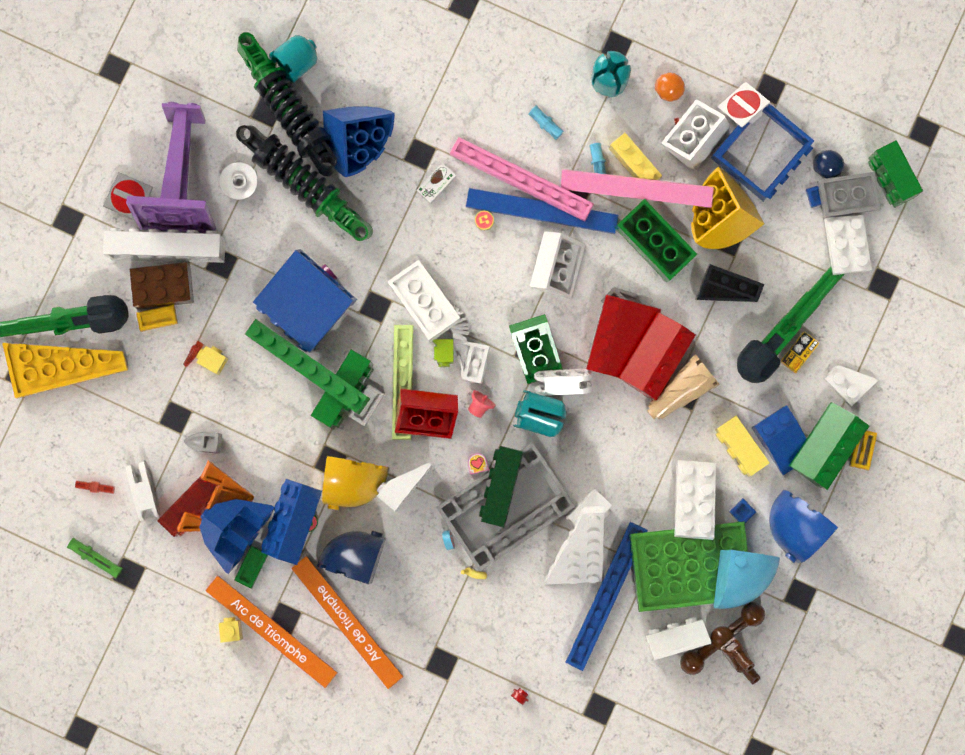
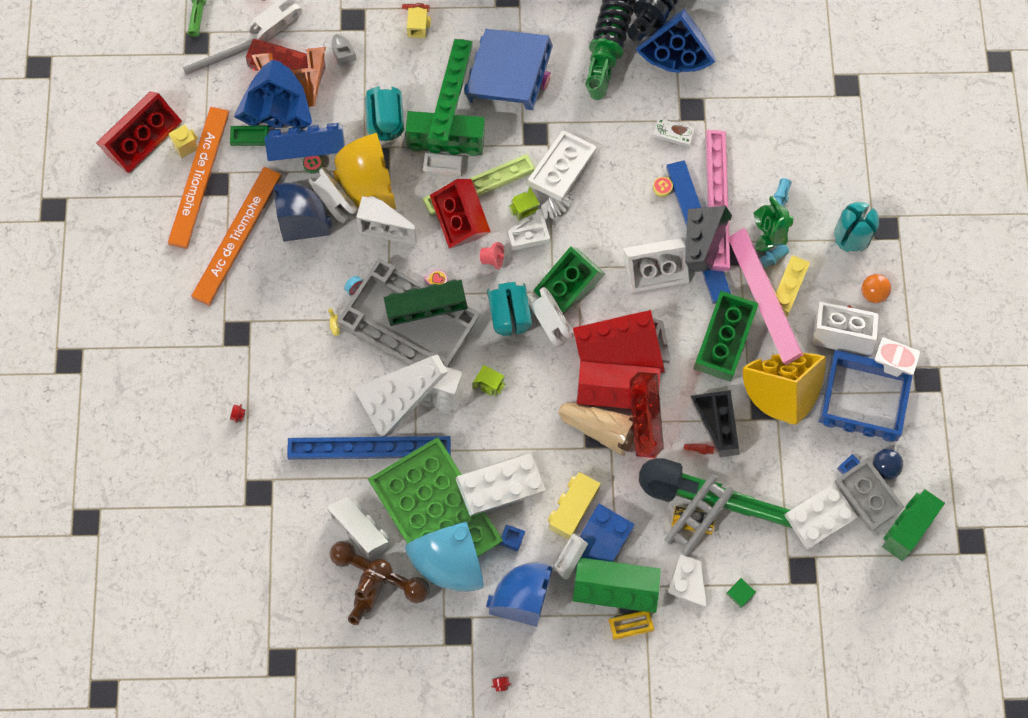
camera: 60 degrees right, 15 degrees down
none -> red slope [96,91,182,173]
none -> light grey bar [183,39,255,74]
none -> white piece [308,167,357,223]
none -> teal cylinder [364,86,405,141]
none -> lime window [472,365,506,396]
none -> red plate [491,676,512,692]
none -> white tile [553,534,588,580]
none -> clear red brick [629,372,664,458]
none -> light grey bar [664,474,735,557]
none -> clear red piece [683,444,714,455]
none -> wedge [685,205,732,272]
none -> green tile [726,578,756,608]
none -> green brick [753,196,794,252]

